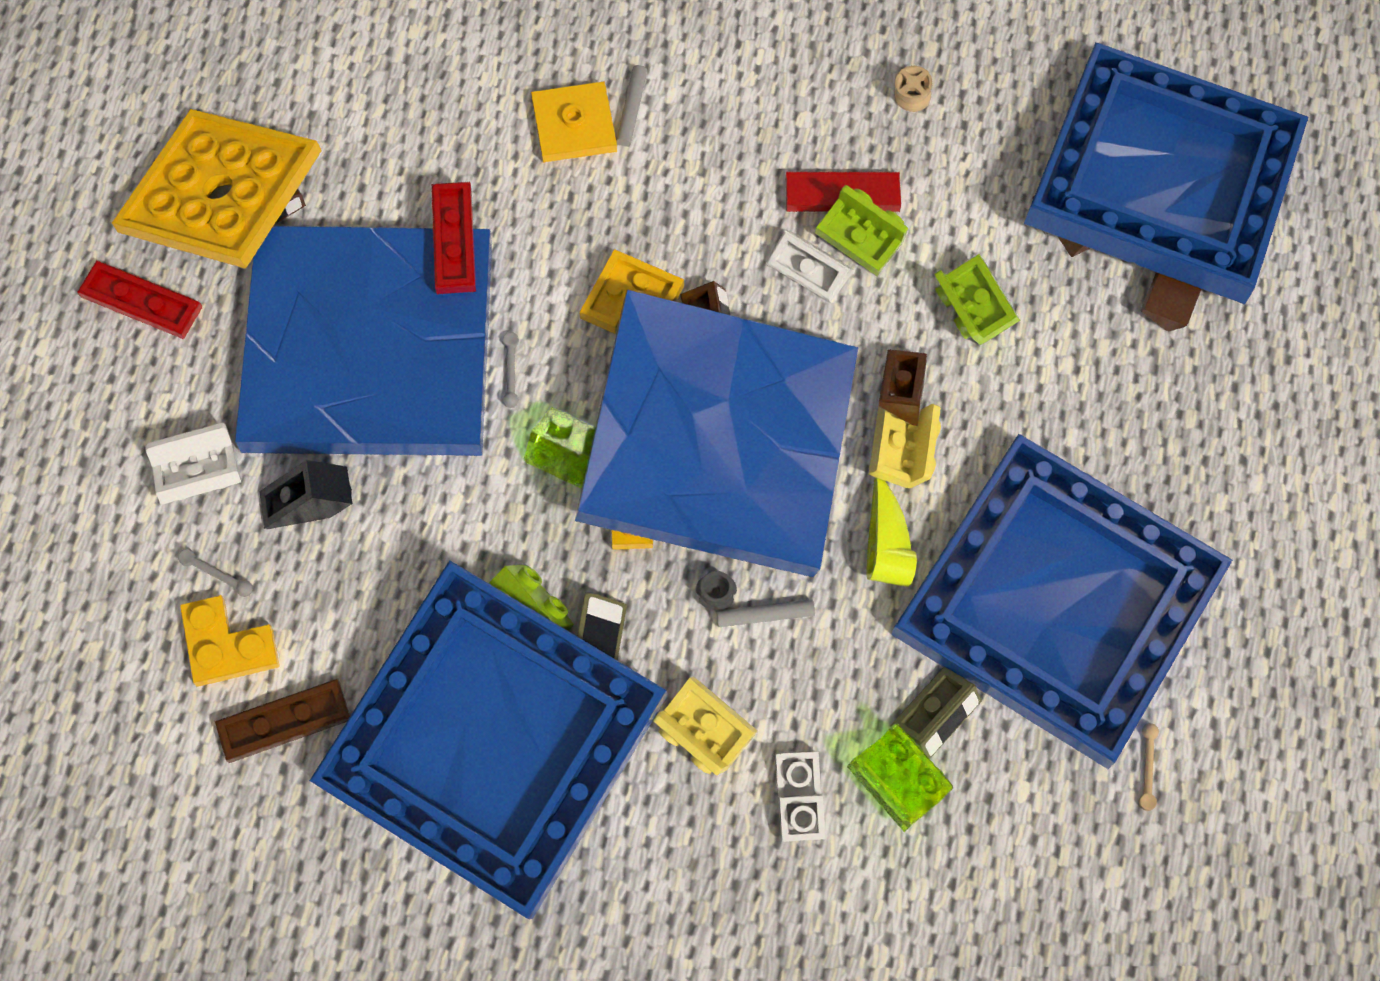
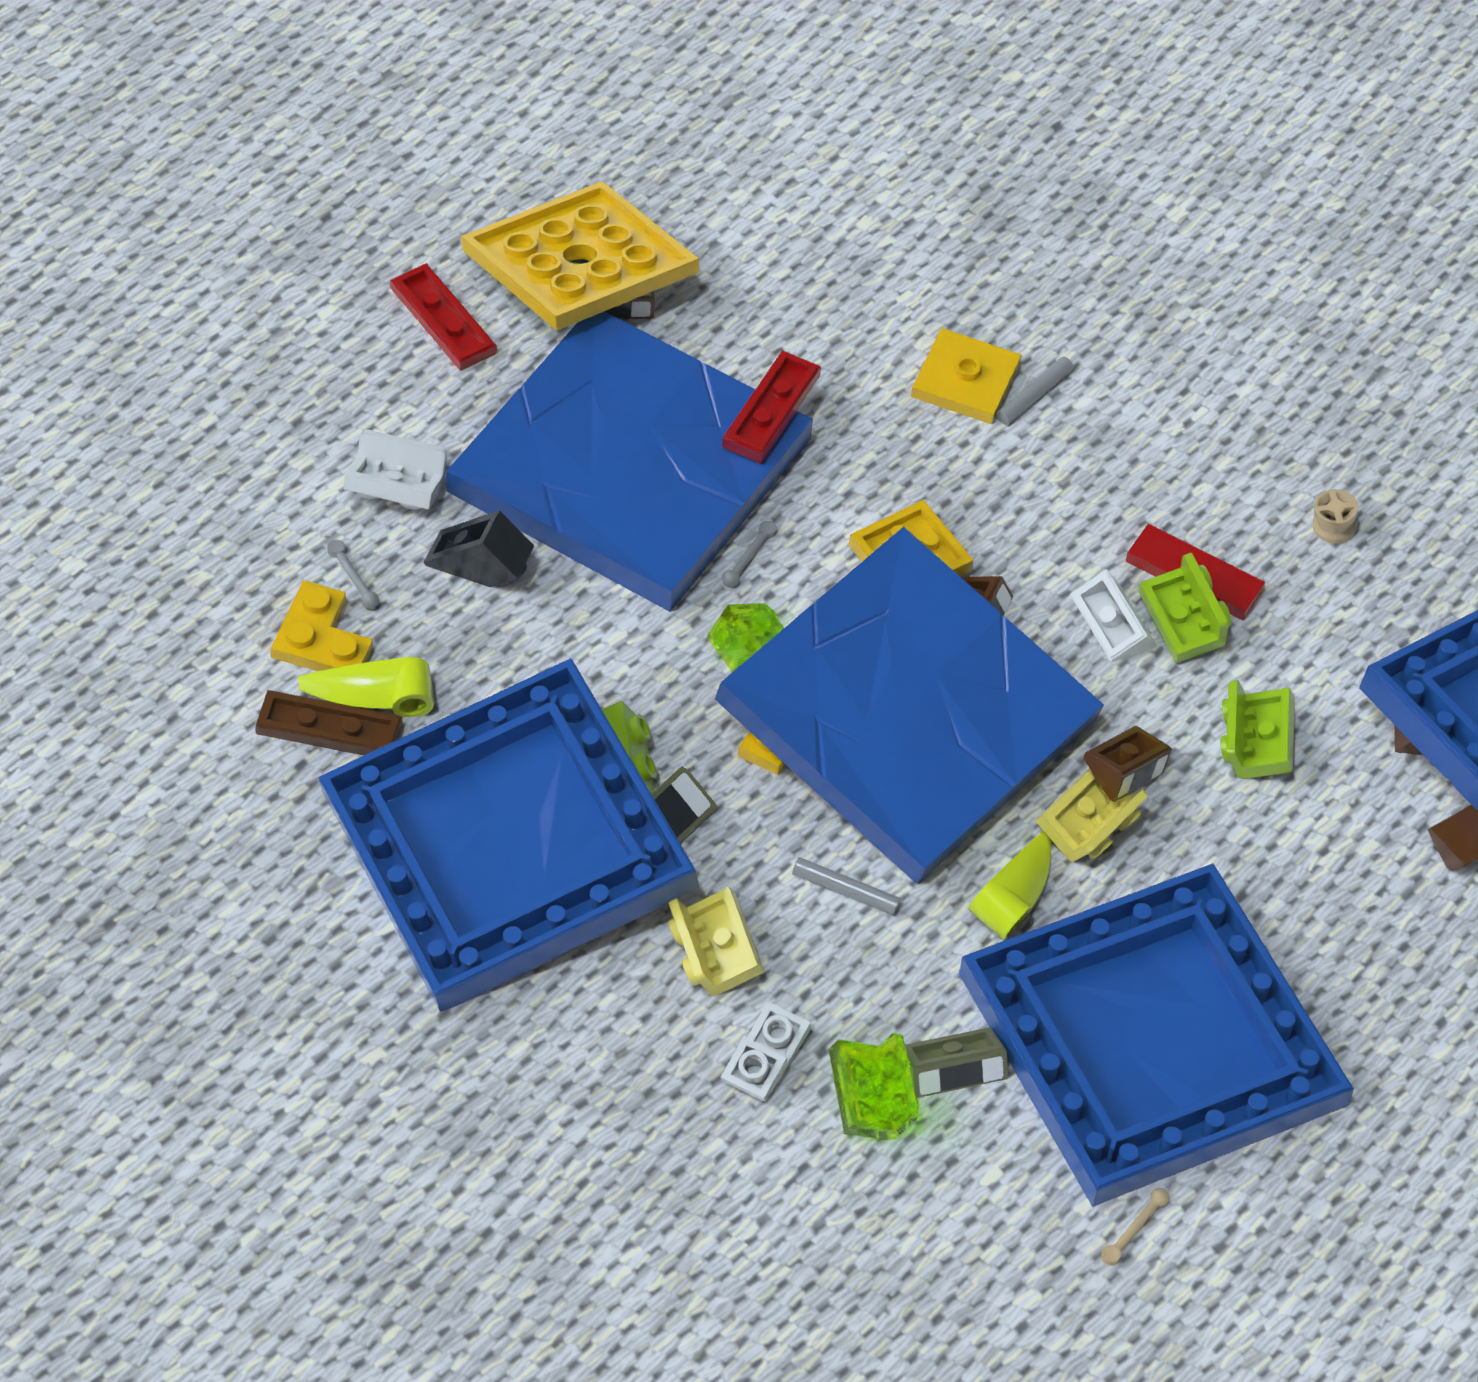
camera: 30 degrees right, 15 degrees down
dark grey plate [696,571,737,610] -> none
none -> neon yellow piece [298,657,434,718]

